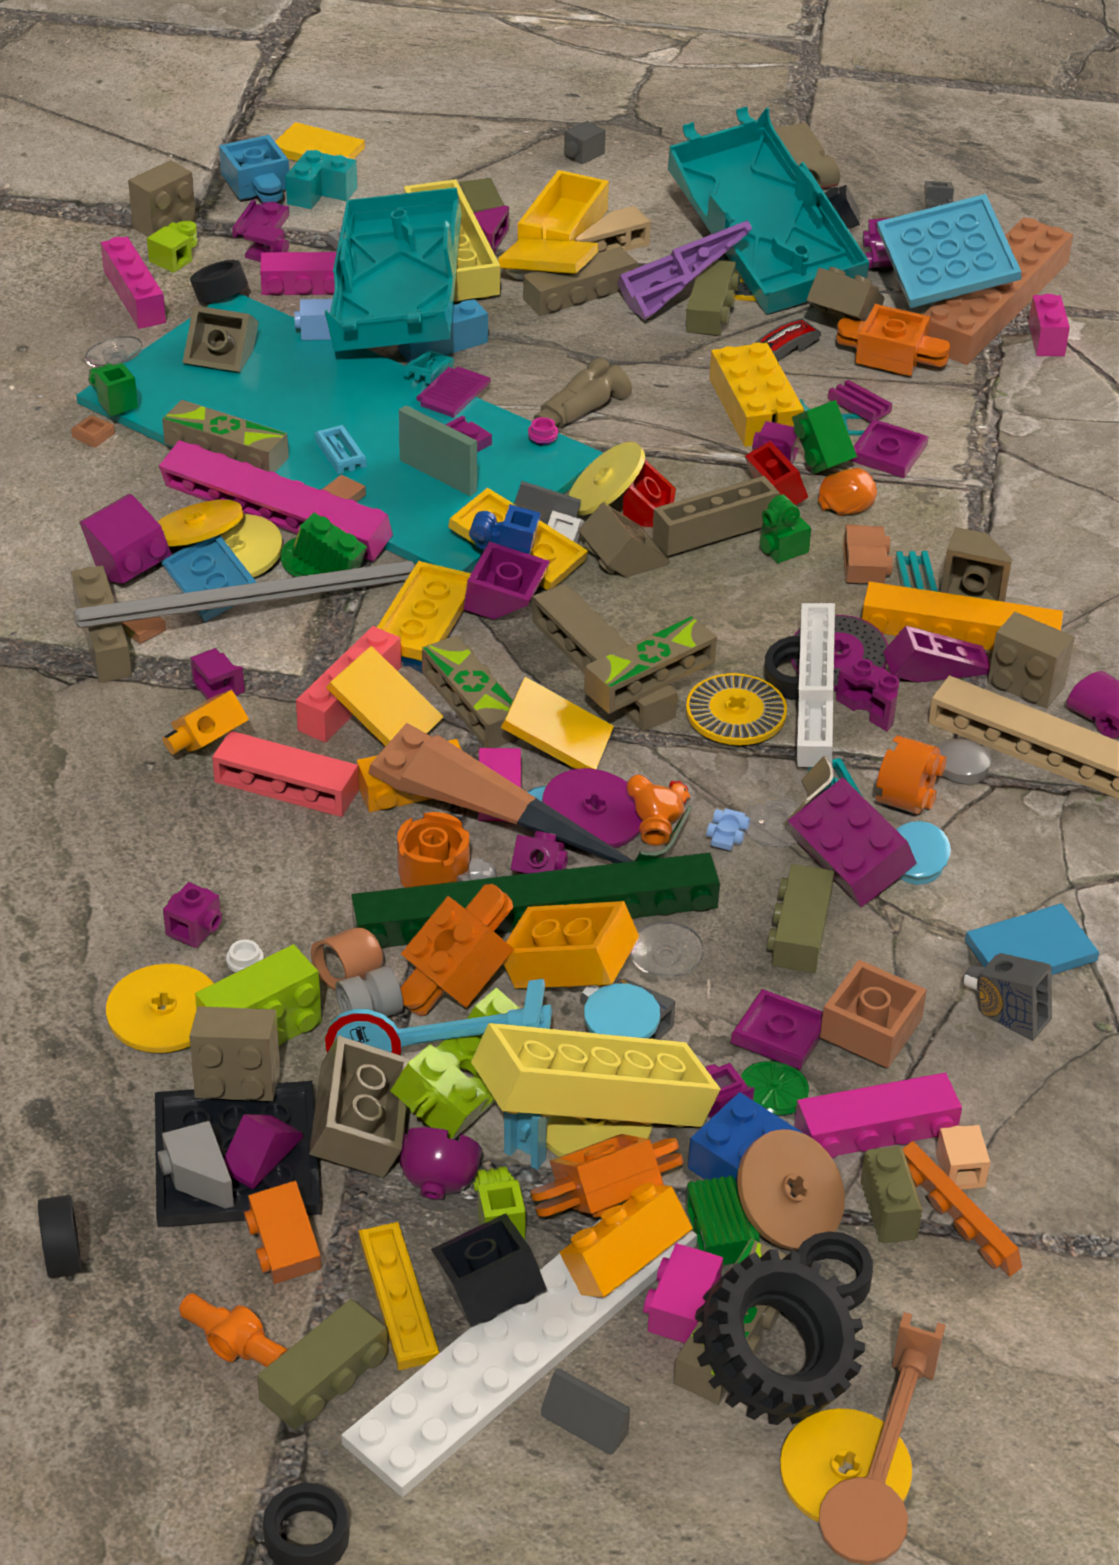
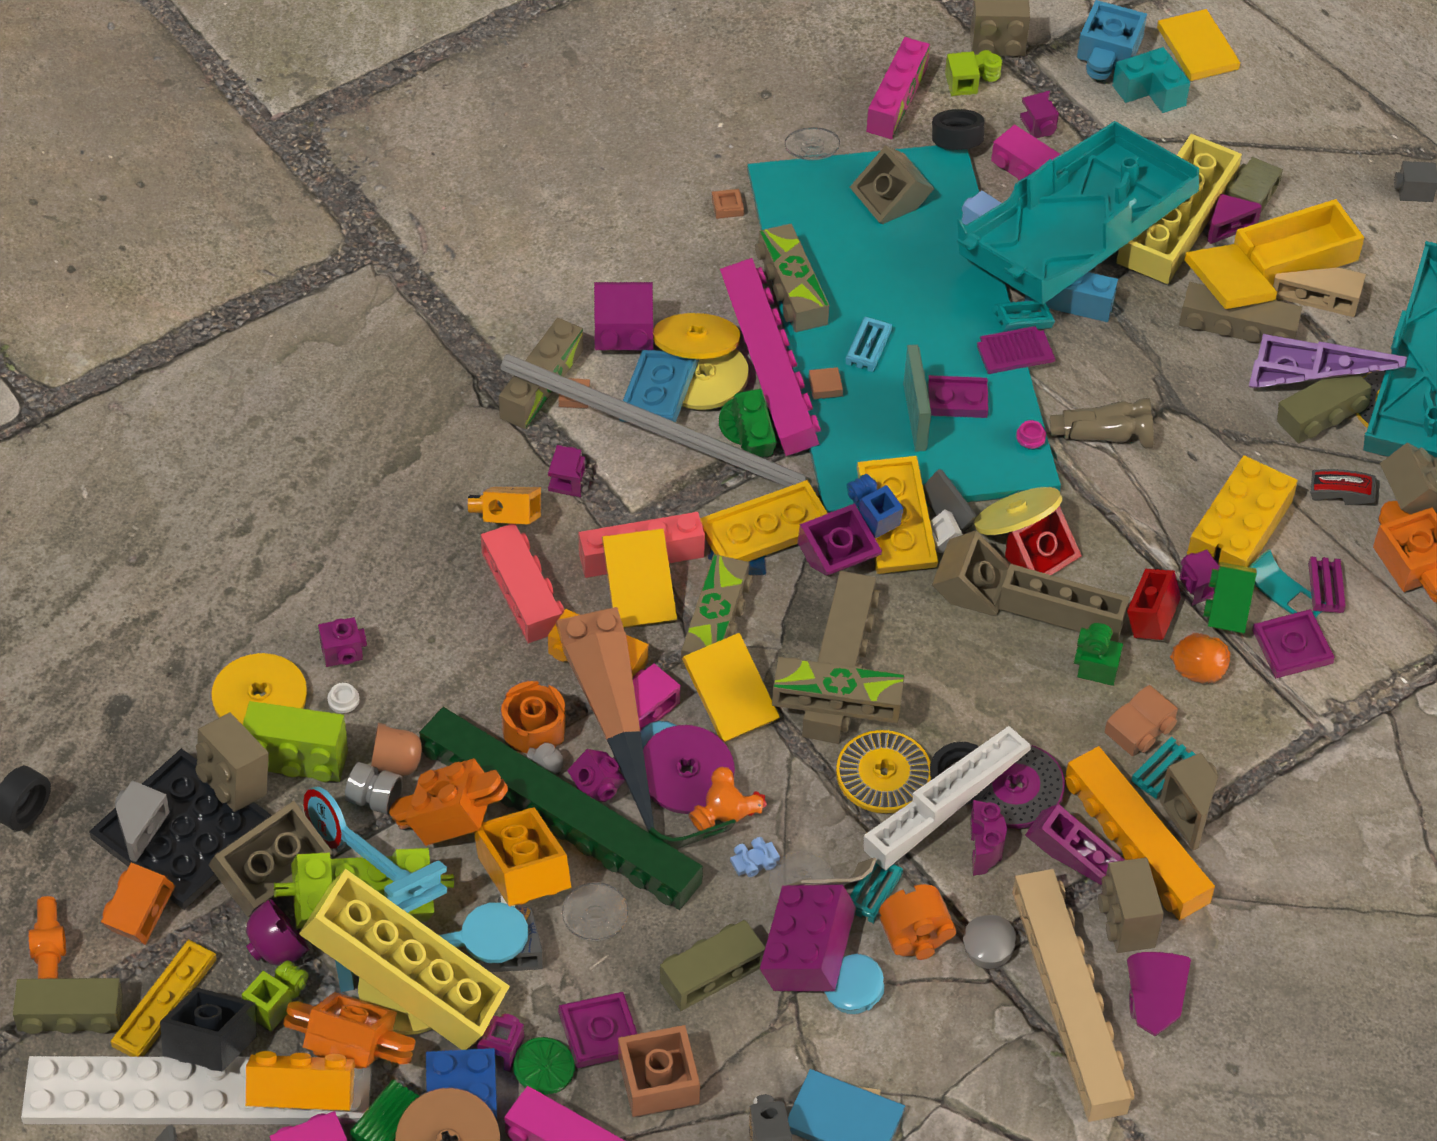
camera: 45 degrees right, 10 degrees up
green brick [88,363,138,416] -> none
magenta slope [224,1114,303,1189] -> none
magenta plate [232,200,289,238] -> none

